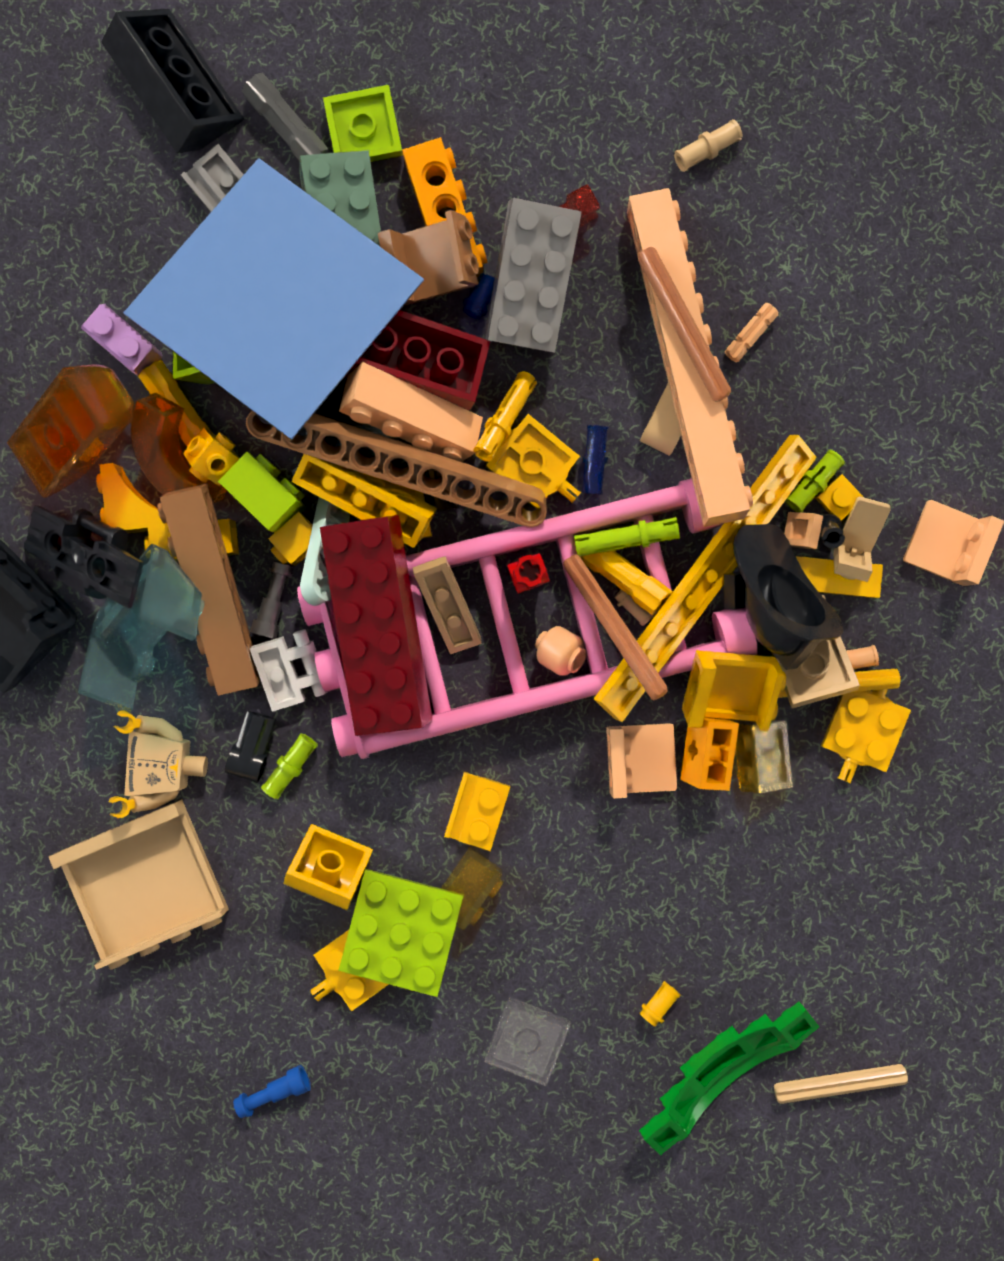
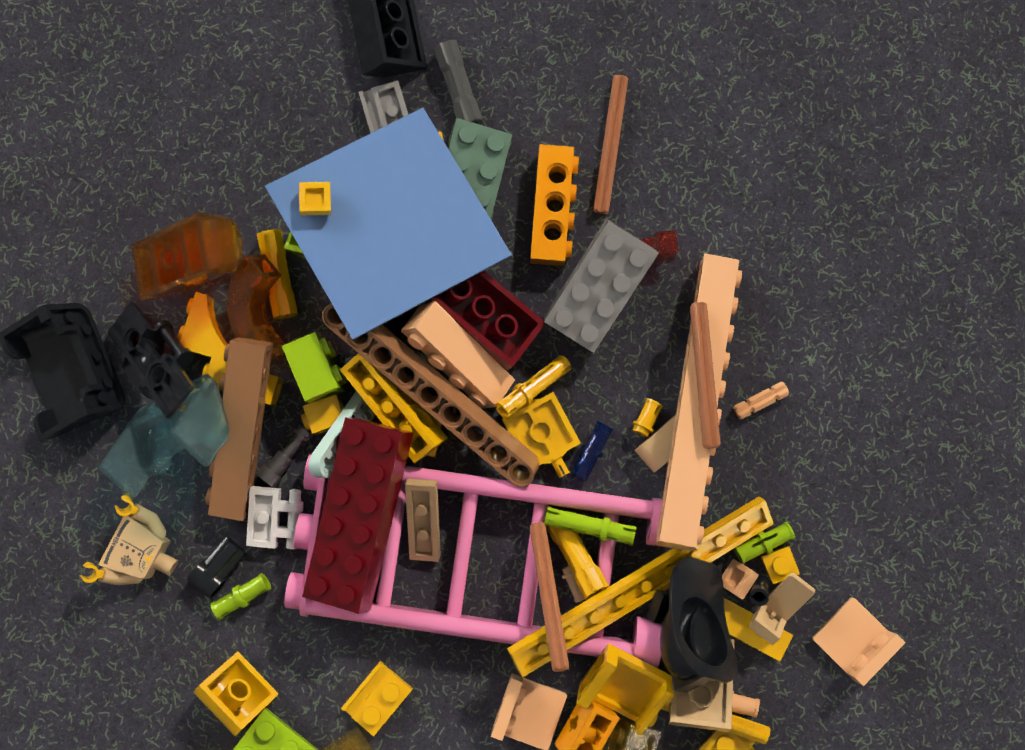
camera: 30 degrees right, 5 degrees down
tan panel [49,799,229,970] -> none
lavender brick [81,304,162,376] -> none
yellow brick [183,427,240,486] -> none
lime plate [323,85,403,162] -> none
medium nougat panel [378,210,479,305] -> none
clear blue pin [463,273,495,320] -> none
red piece [507,553,550,594] -> none
light nougat head [535,626,587,676] -> none
tan pin [674,119,743,172] -> none
none -> yellow plate [299,182,331,216]
none -> nougat axle [593,75,628,214]
none -> yellow pin [632,398,663,438]

